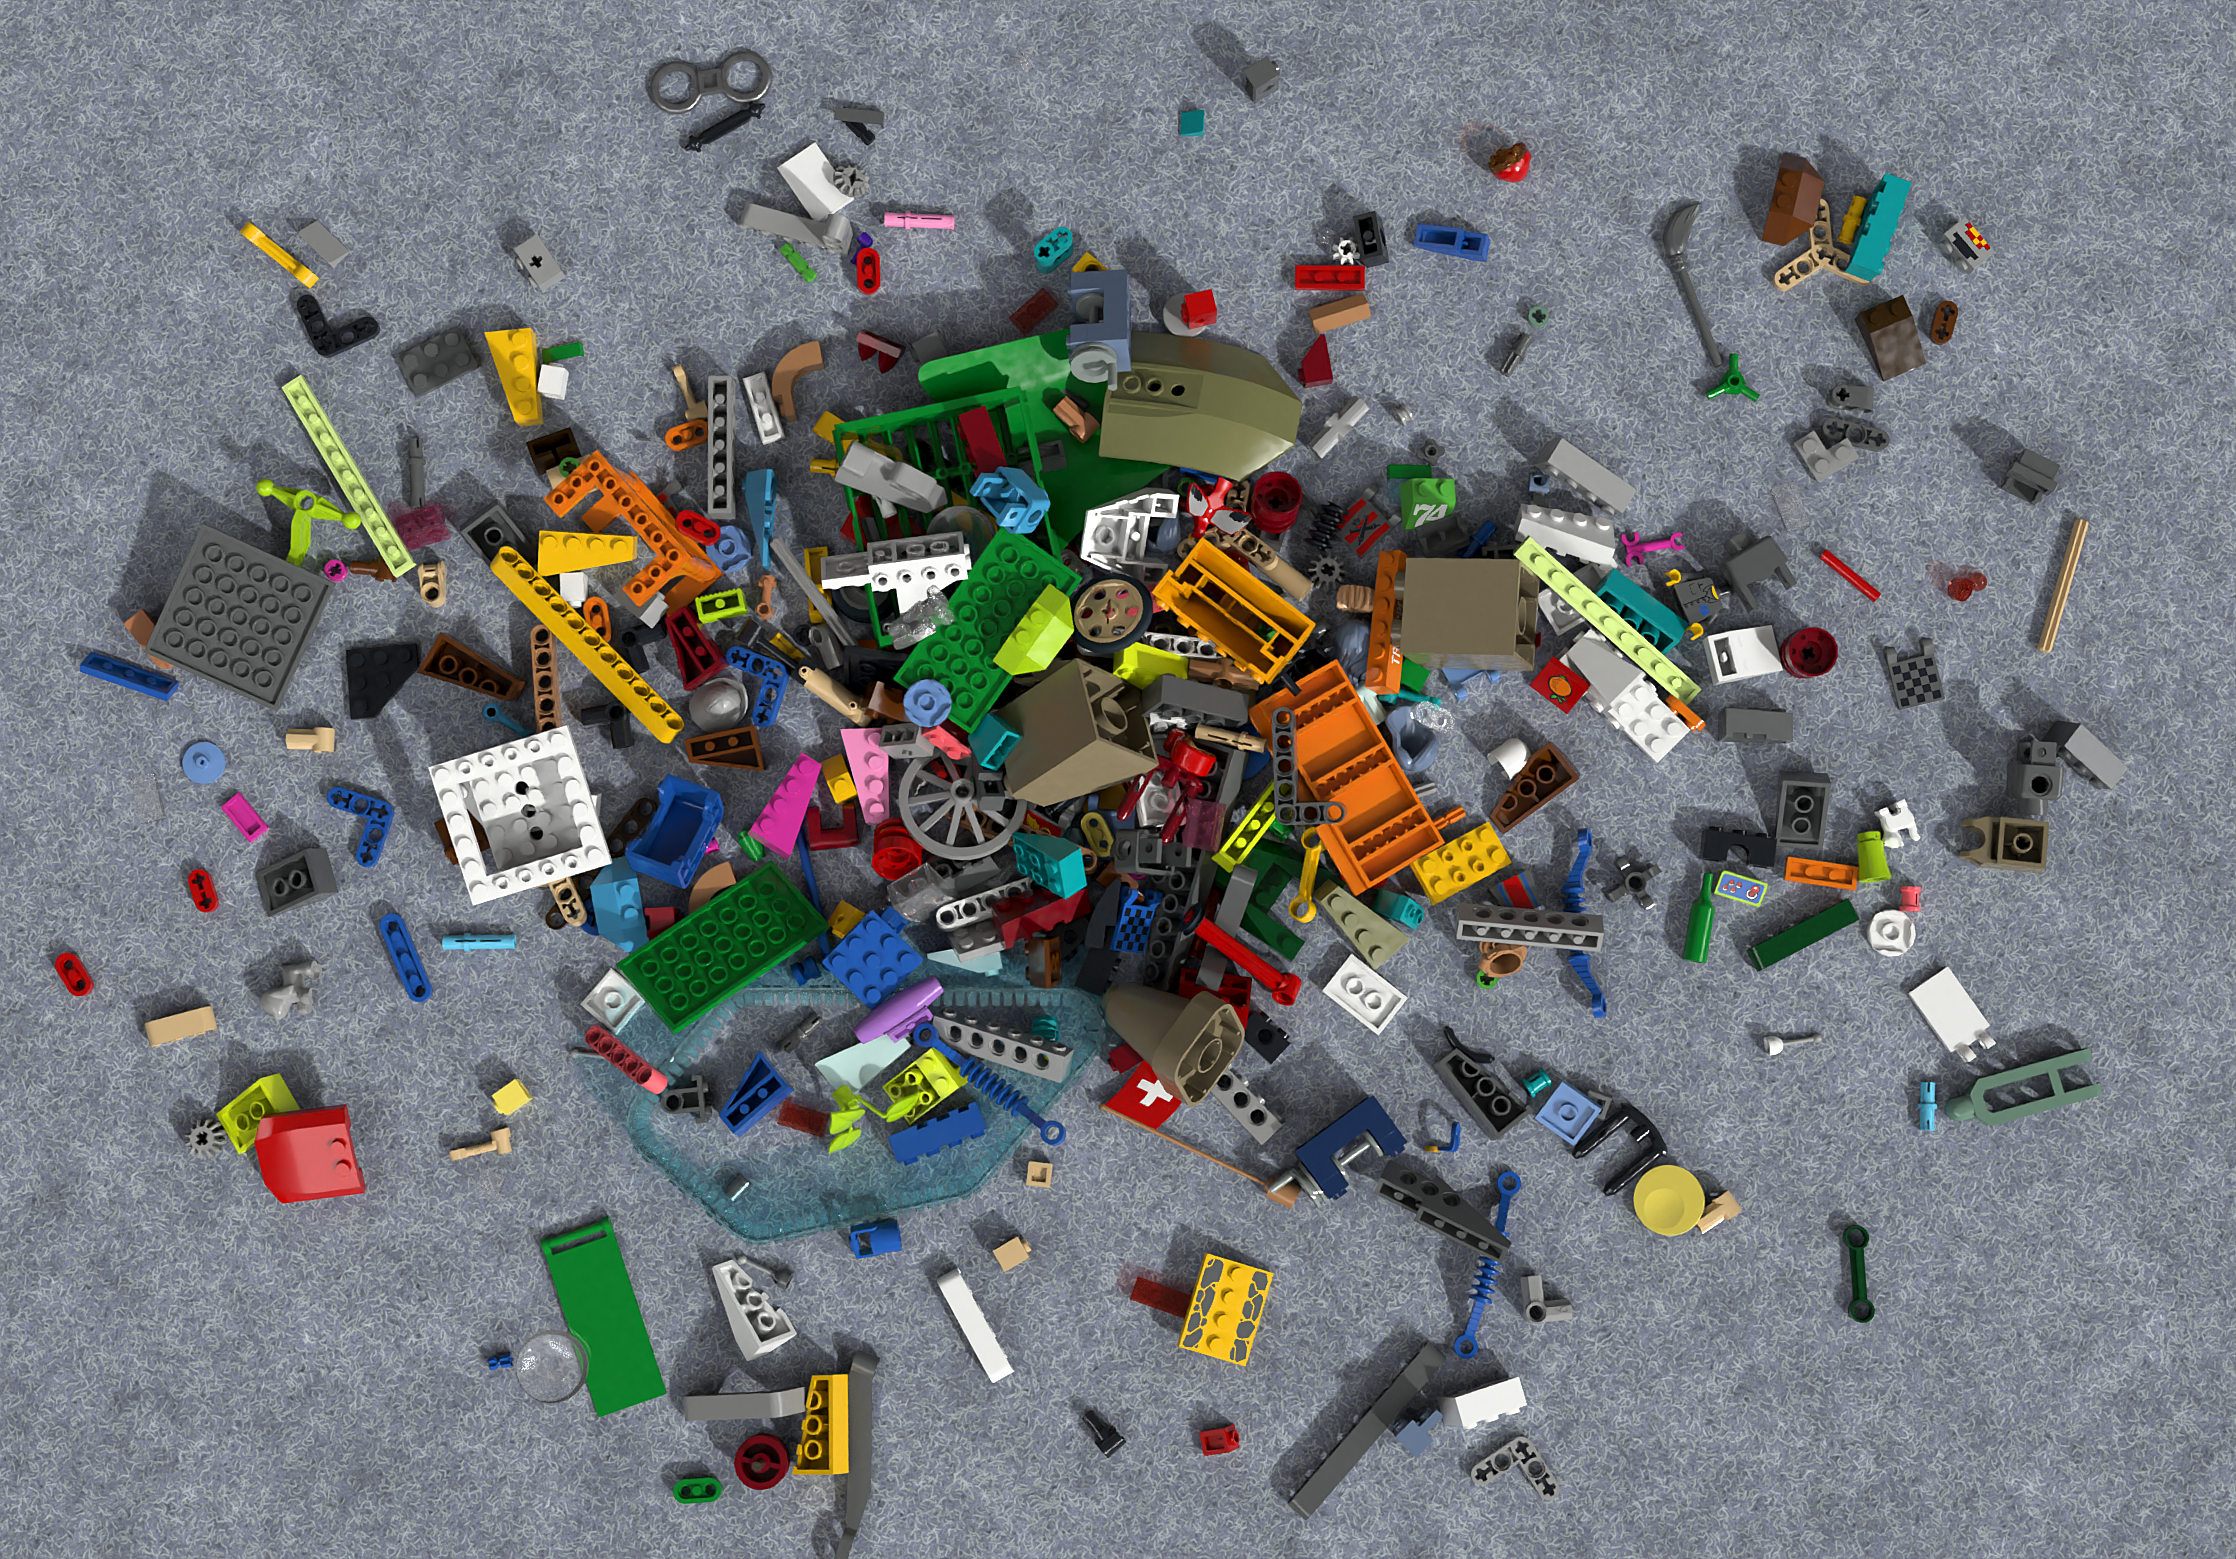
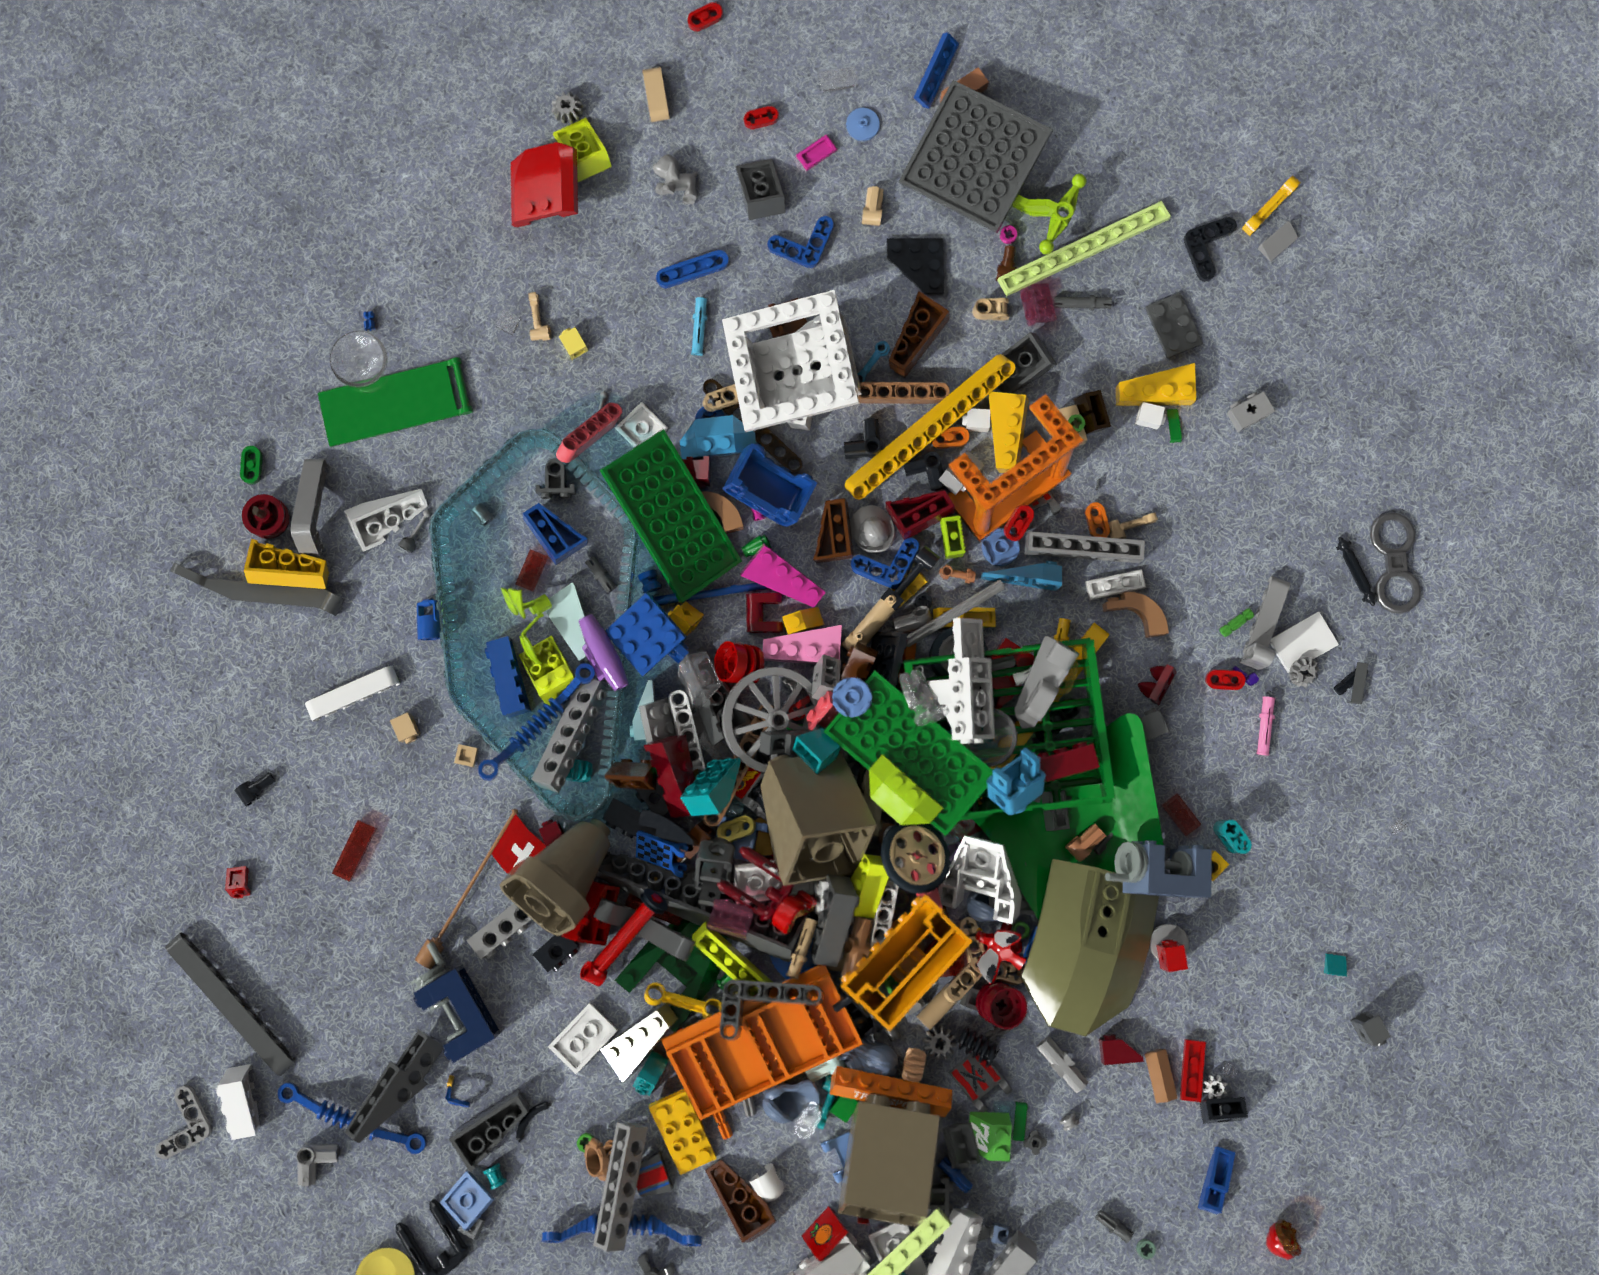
camera: 90 degrees right, 0 degrees up
yellow plate [1177,1252,1274,1366] -> none
sand blue brick [1392,1405,1444,1458] -> none

